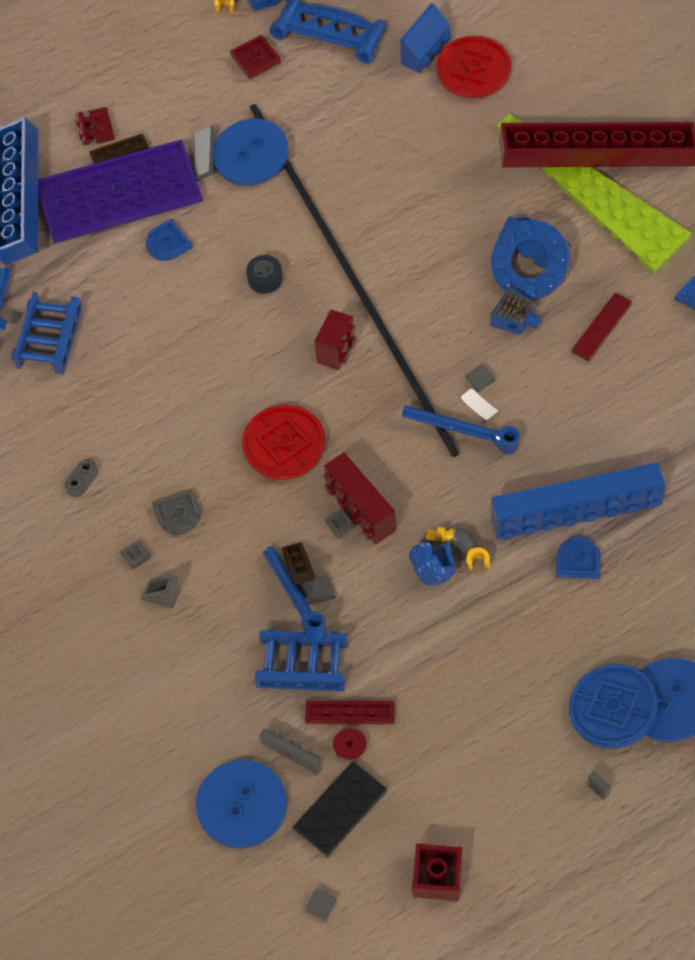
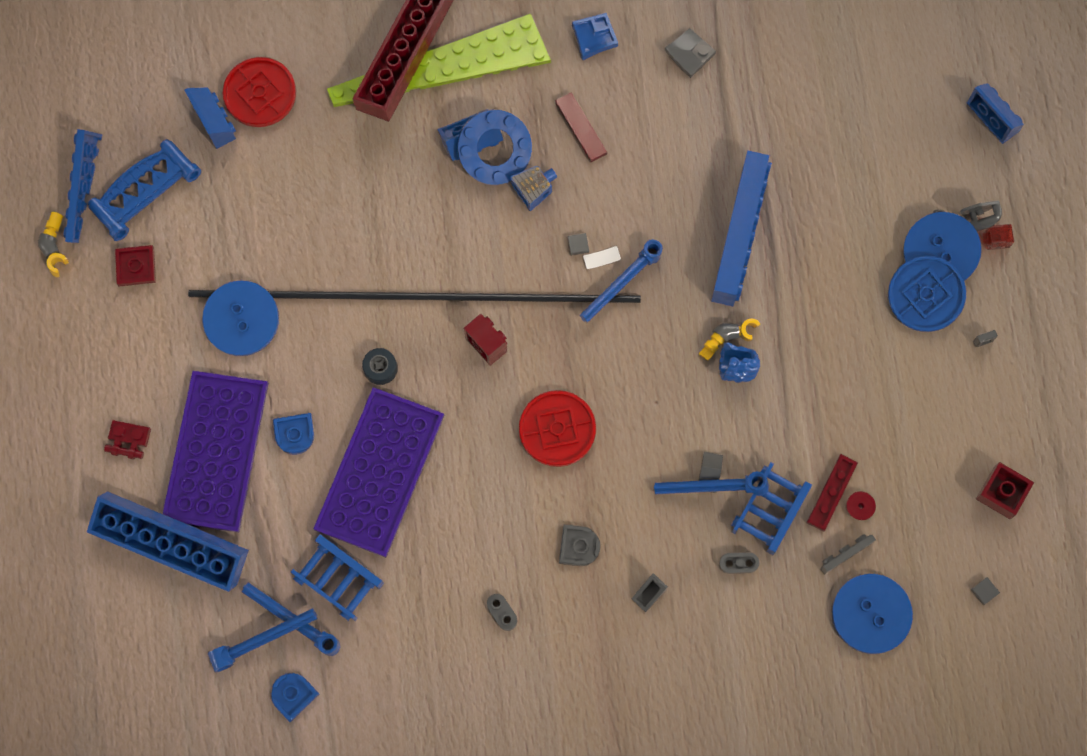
camera: 65 degrees left, 15 degrees up
dark brown tile [89,133,149,164] -> none
dark grey tile [120,540,150,570] -> none
tile [194,126,215,181] -> none
dark brown tile [282,542,316,585] -> none
black plate [293,761,387,858] -> none
dark red brick [323,452,396,545] -> none
dark grey tile [325,509,355,538] -> none
blue tile [556,537,600,579] -> none
none -> dark purple plate [313,387,445,558]
none -> dark grey plate [719,553,759,574]

